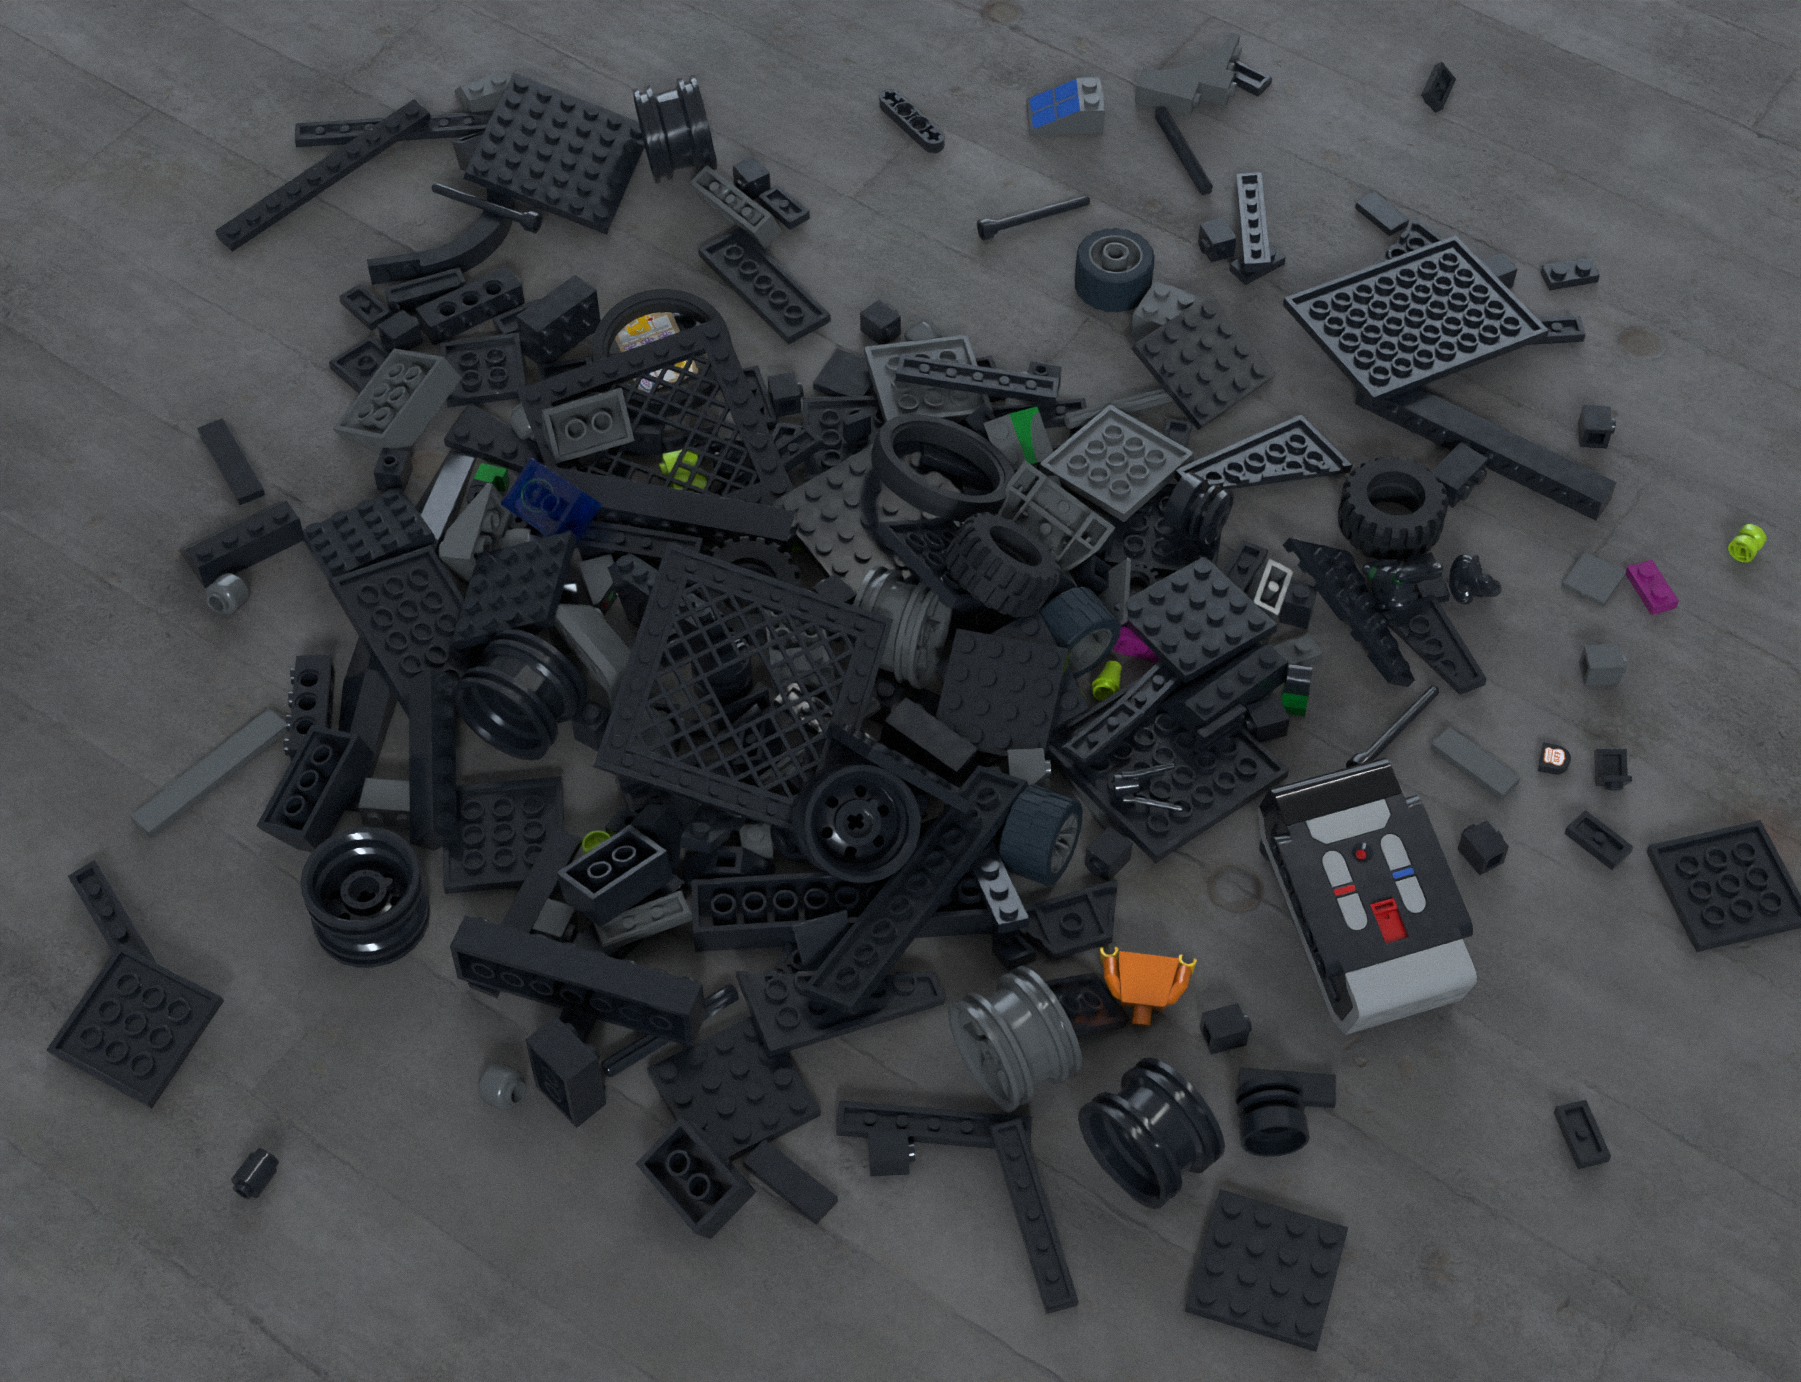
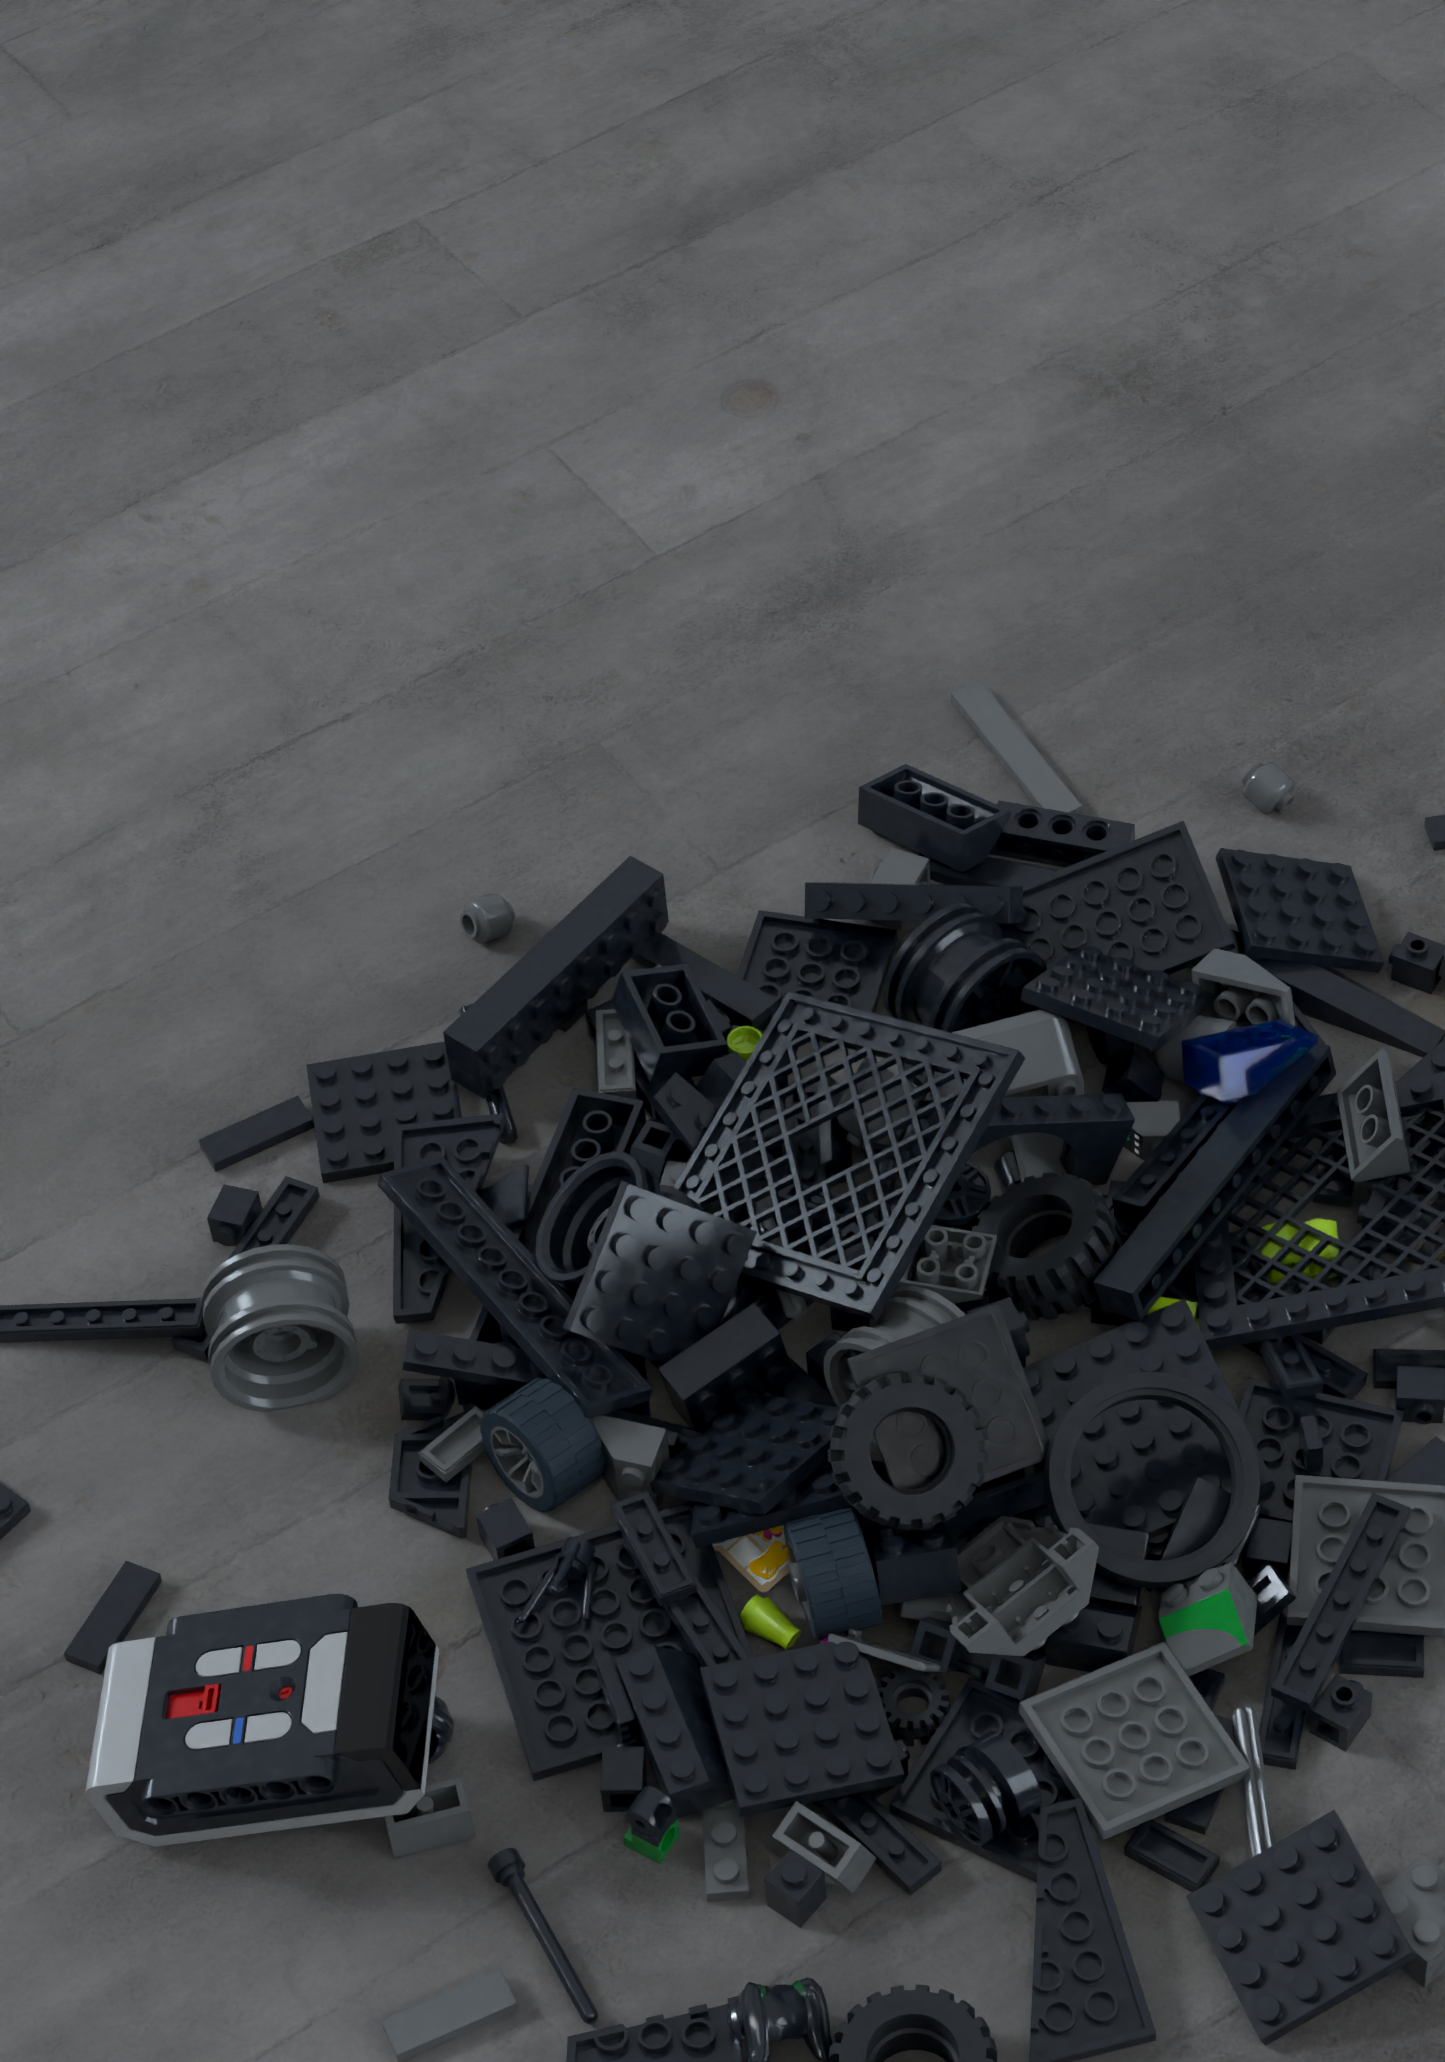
camera: 115 degrees right, 5 degrees down
black plate [46,944,224,1109] -> none
black plate [68,860,157,963] -> none
black slope [179,501,303,588] -> none
black brick [231,1148,279,1199] -> none
black wheel [300,827,431,968] -> none
green leg [466,463,510,504] -> none
black brick [525,1016,606,1128] -> none
black brick [635,1116,757,1239] -> none
black plate [1044,972,1130,1037] -> none
black wheel [1078,1057,1225,1209] -> none
orange torso [1100,946,1197,1027] -> none
black brick [1200,1003,1252,1055] -> none
black wheel [1235,1075,1310,1157] -> none
black wing [1283,538,1415,687] -> none
black brick [1458,820,1509,875] -> none
none -> dark grey tile [418,1406,486,1483]

